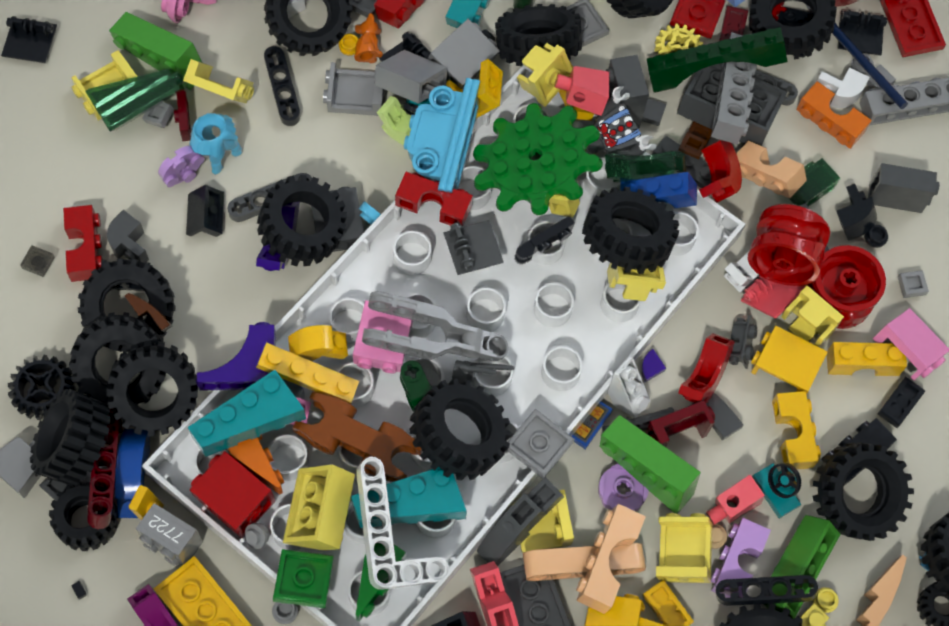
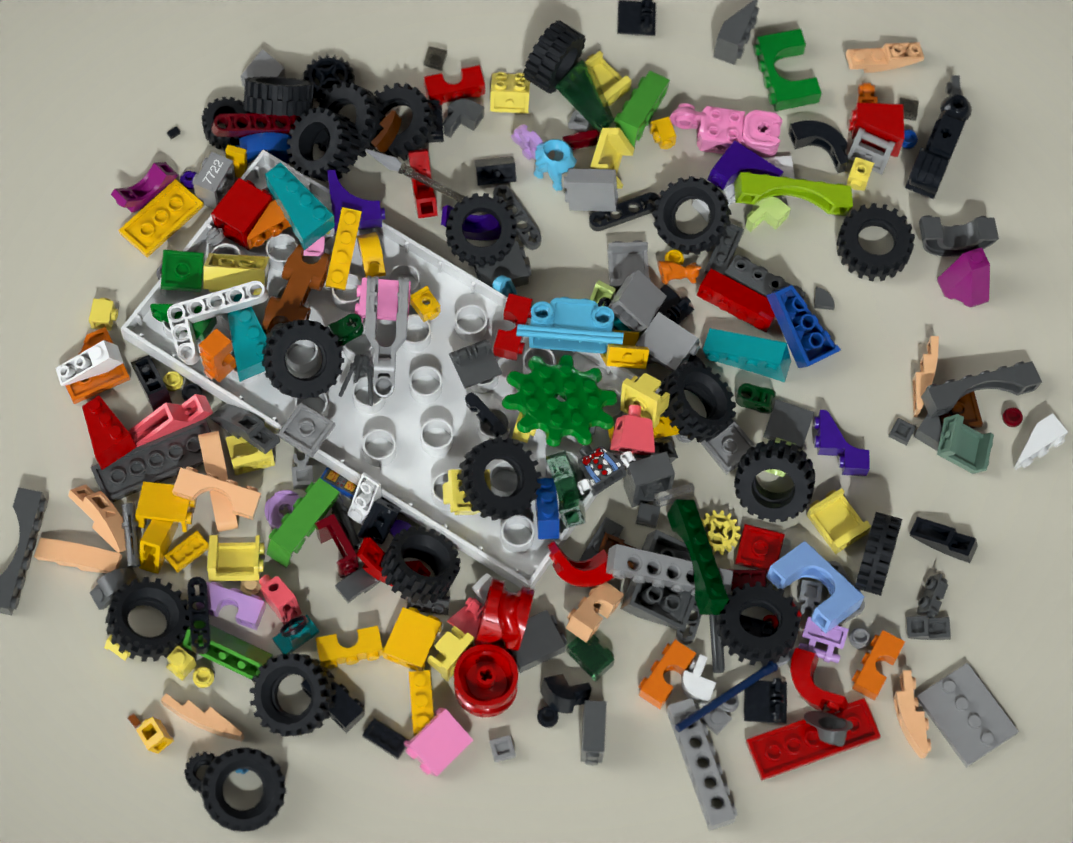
camera: 85 degrees right, 0 degrees up
none -> light yellow plate [163,371,183,391]
none -> dark purple plate [180,171,196,189]
none -> black plate [182,383,202,401]
none -> orange arch [199,328,237,382]
none -> light grey plate [292,454,314,489]
none -> black hinge [357,497,401,544]
none -> clear smoke piece [365,149,489,215]
none -> black tyre [381,526,461,604]
none -> red arch [408,149,438,219]
none -> yellow brick [410,286,441,322]
none -> light yellow bracket [490,72,530,113]
none -> black tyre [523,20,586,94]
none -> light grey brick [563,168,618,212]
none -> yellow brick [649,116,676,150]
none -> dark grey axle [709,615,725,673]

